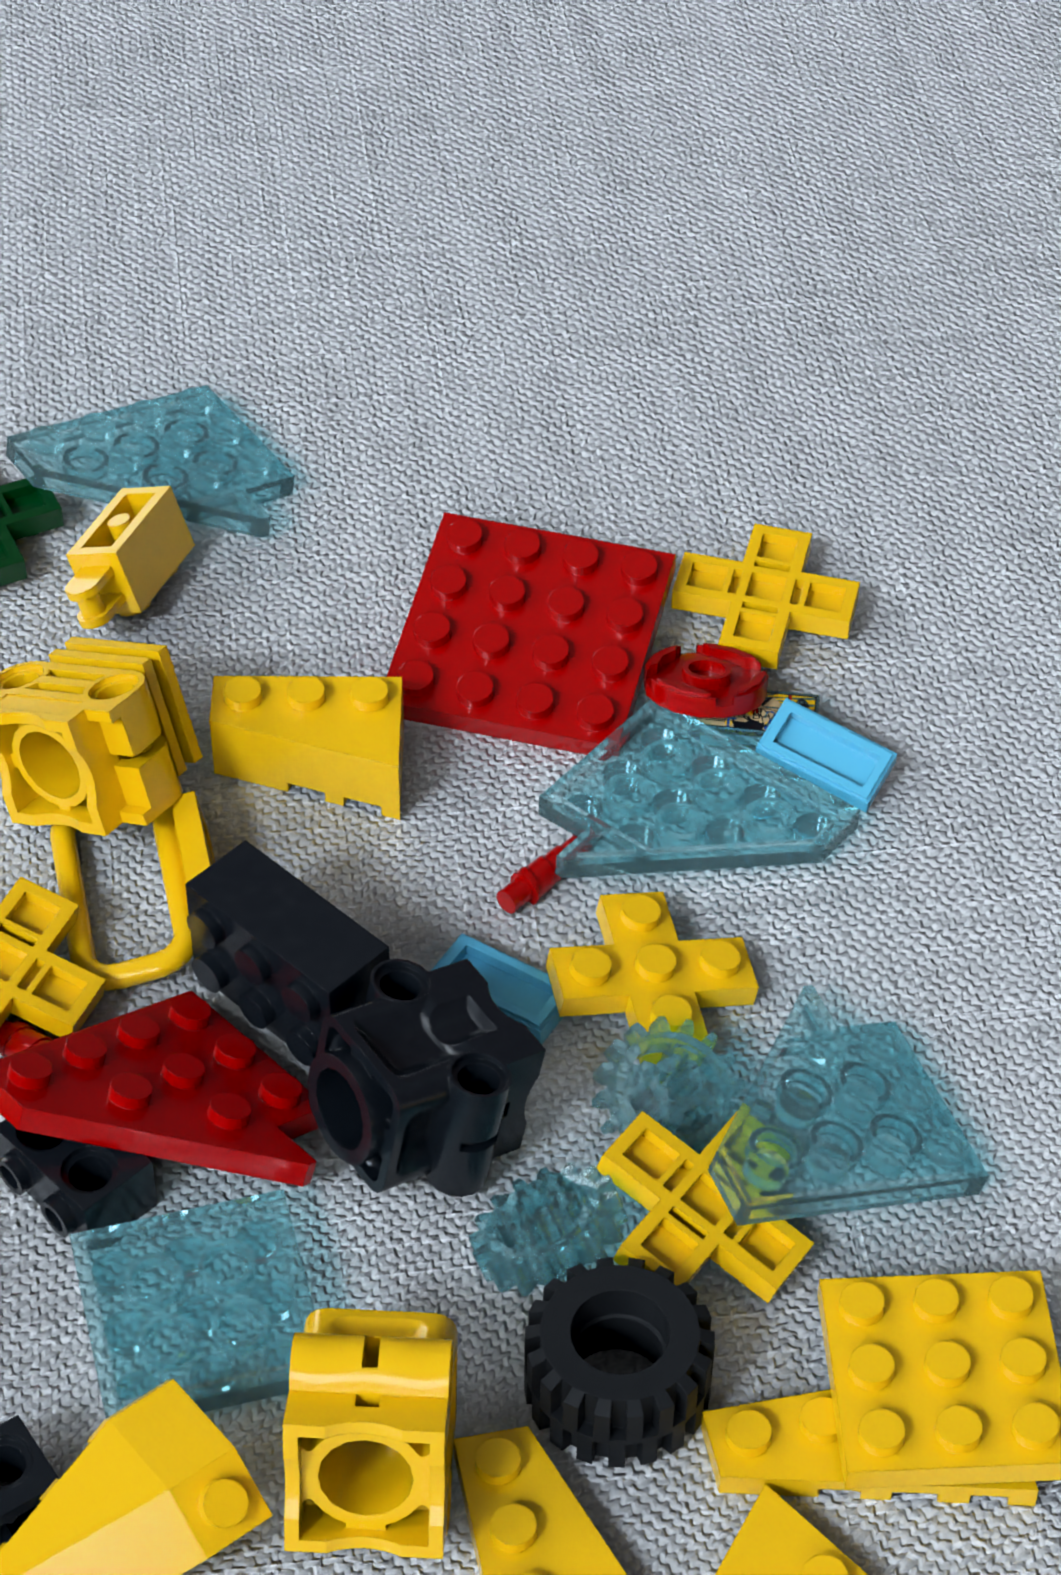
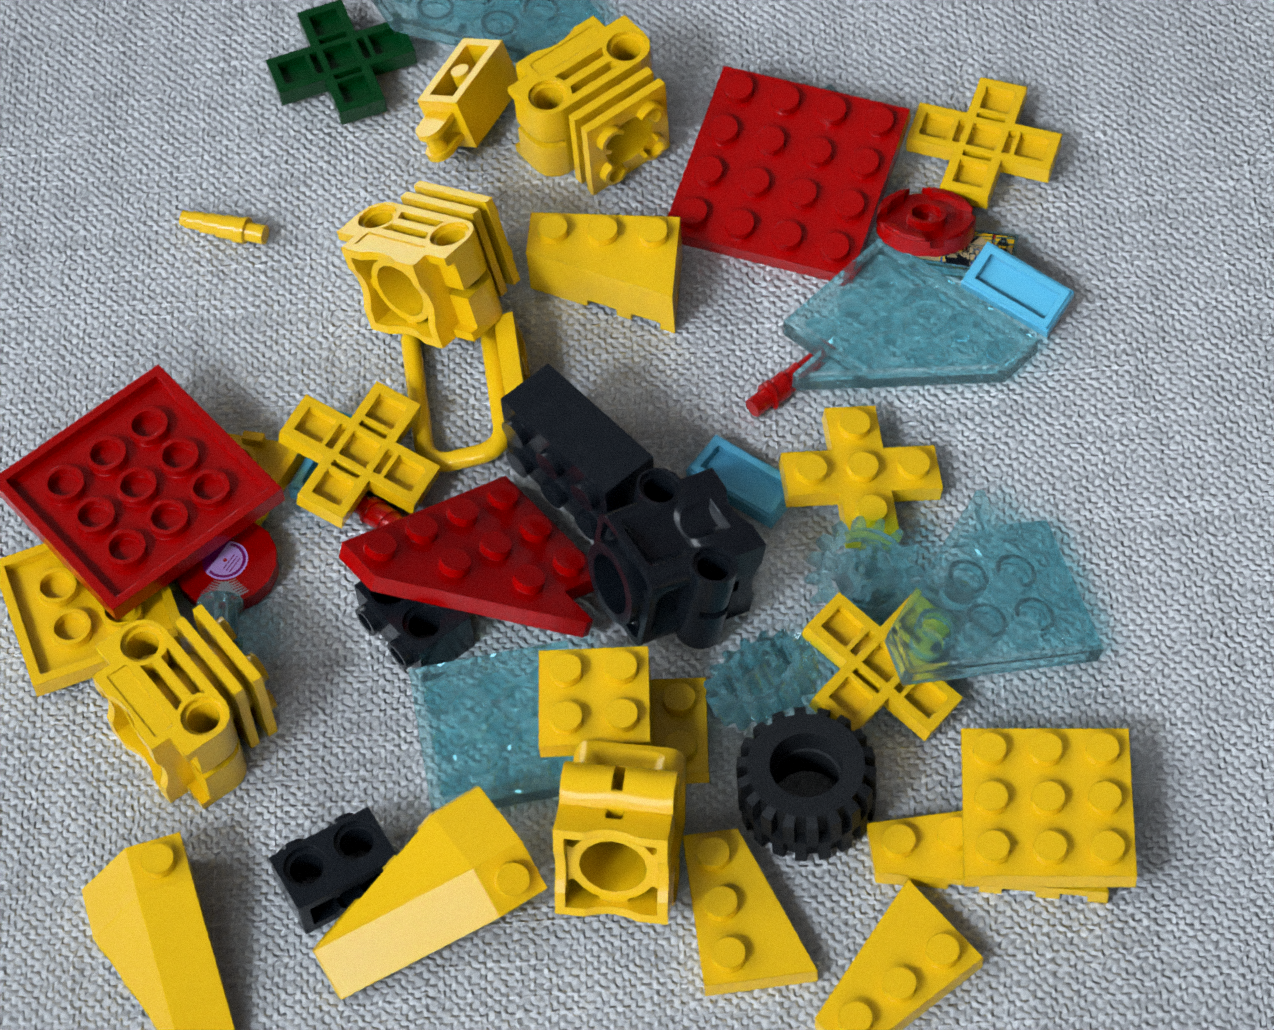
camera: 10 degrees right, 10 degrees up
none -> yellow piece [507,14,670,196]
none -> yellow bracket [539,646,710,784]

